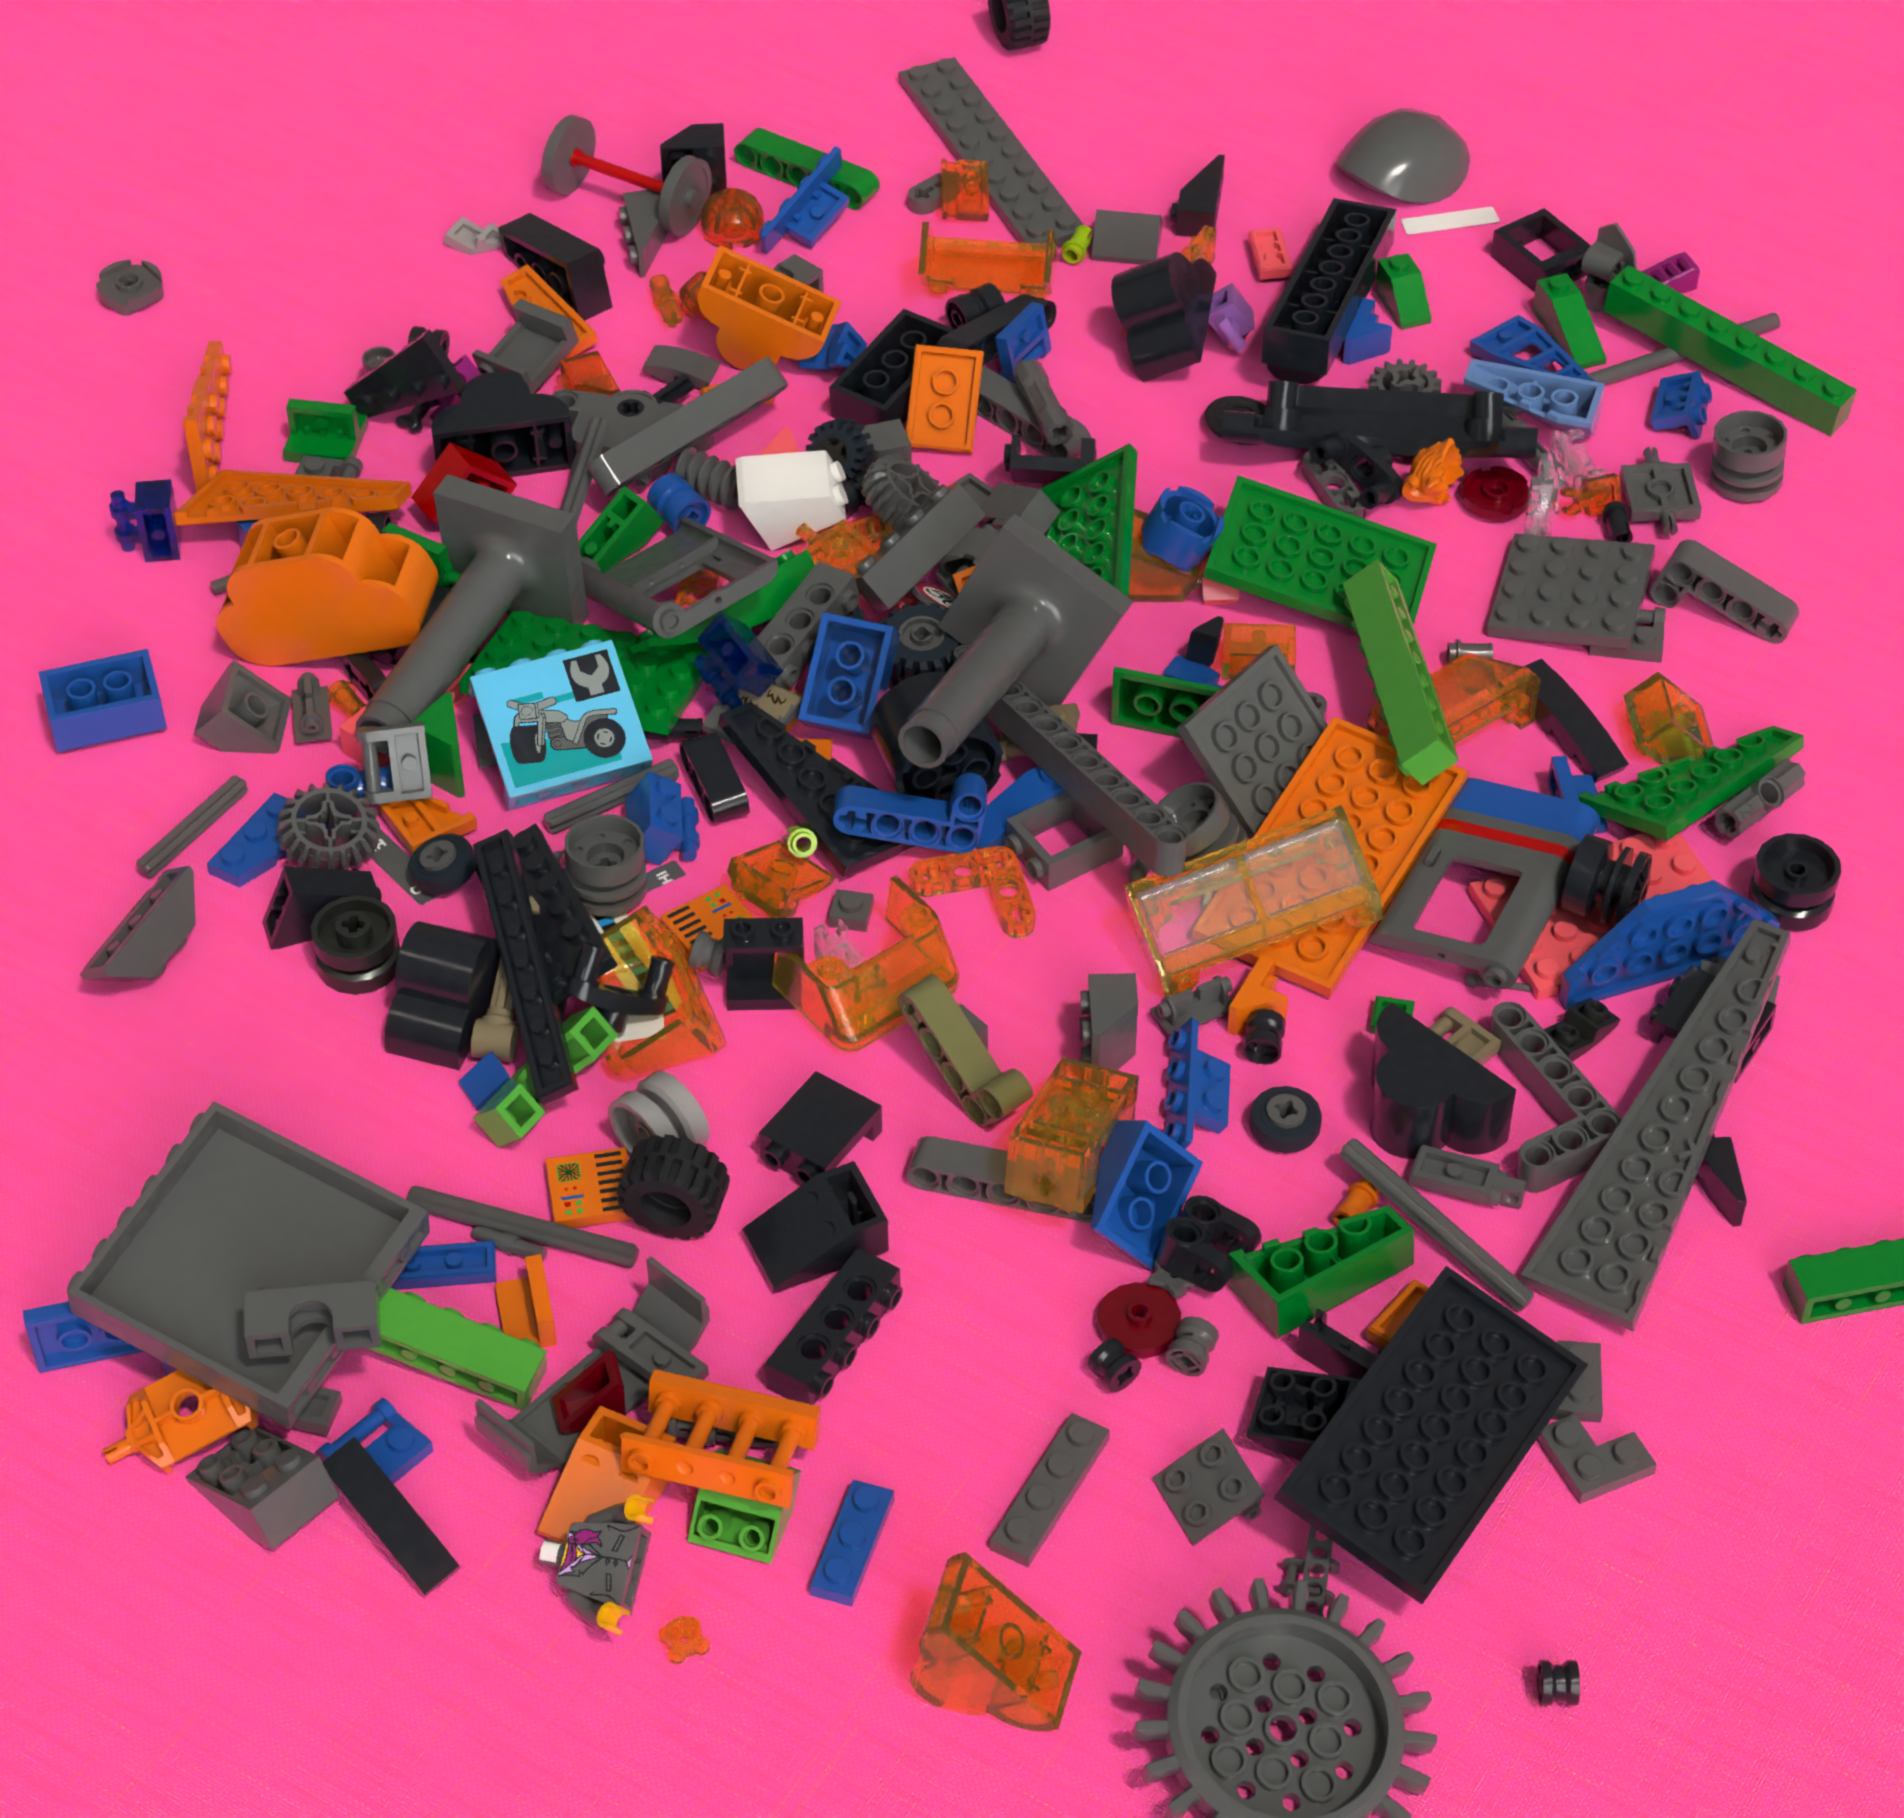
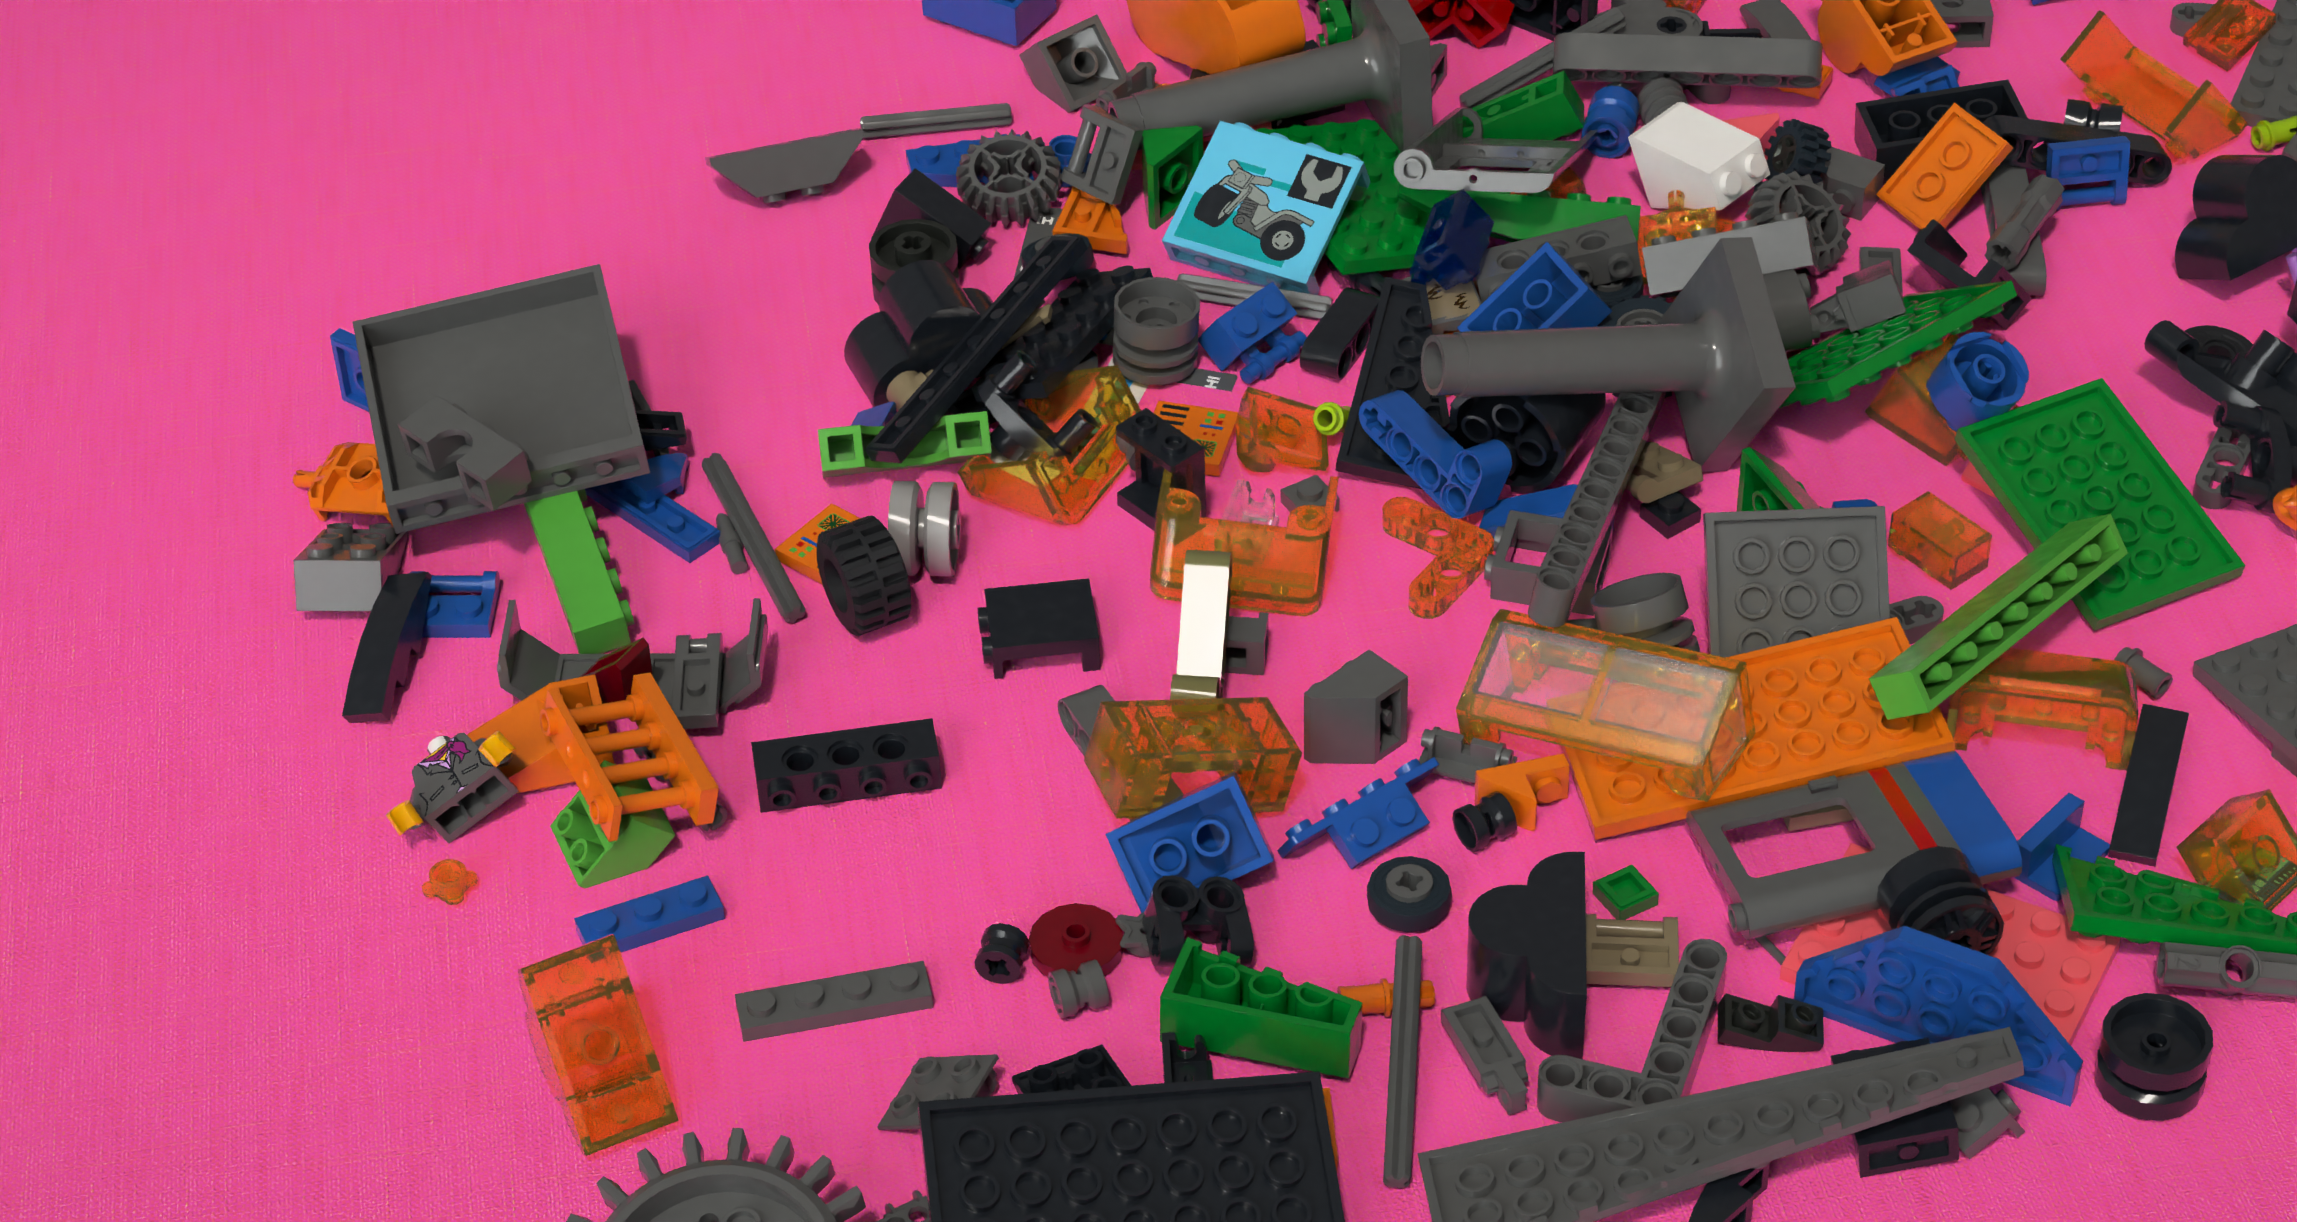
camera: 50 degrees right, 5 degrees down
dark grey plate [291,1387,343,1436] -> none
orange panel [495,1254,557,1348] -> none
black slope [742,1161,889,1293] -> none
black slope [1186,616,1224,666] -> none

